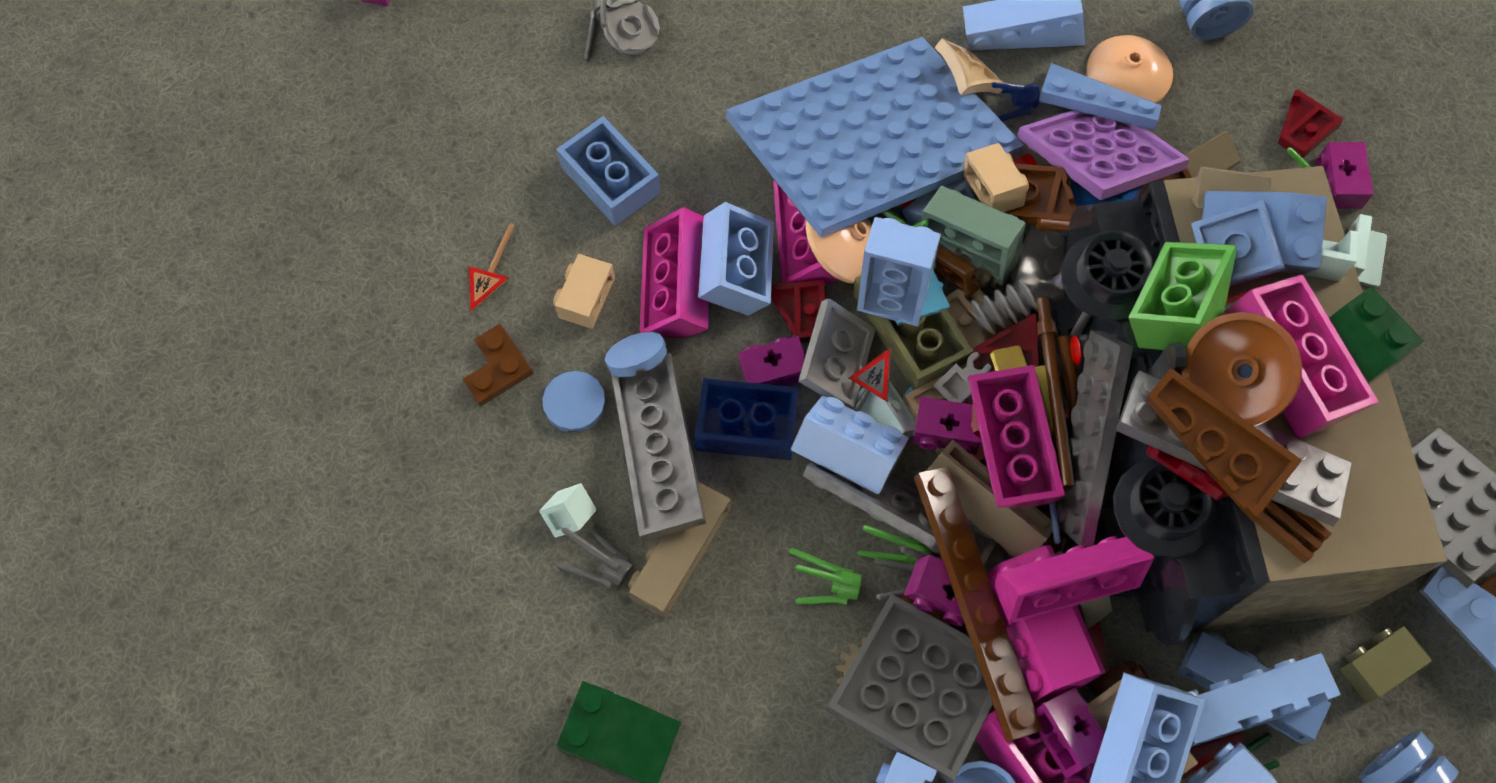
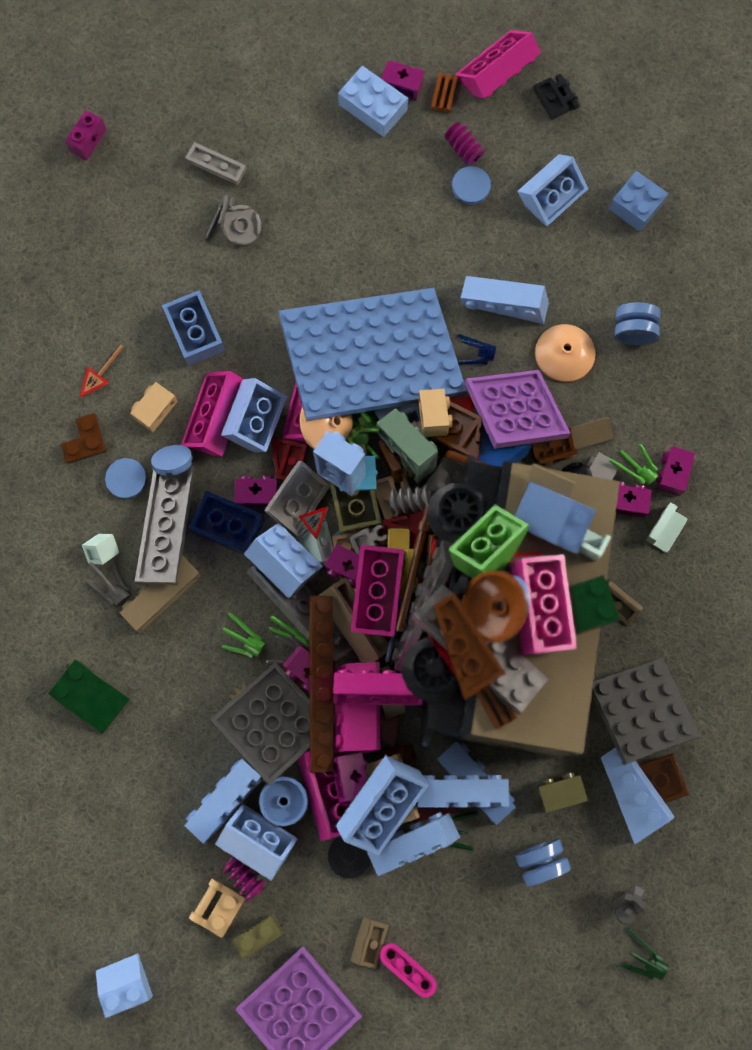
camera: 15 degrees right, 10 degrees up
tan plate [935,38,1006,96] -> none
medium blue wing [1039,63,1162,130] -> none
medium blue tile [1191,200,1285,287] -> none
dark red wing [1278,89,1343,158] -> none

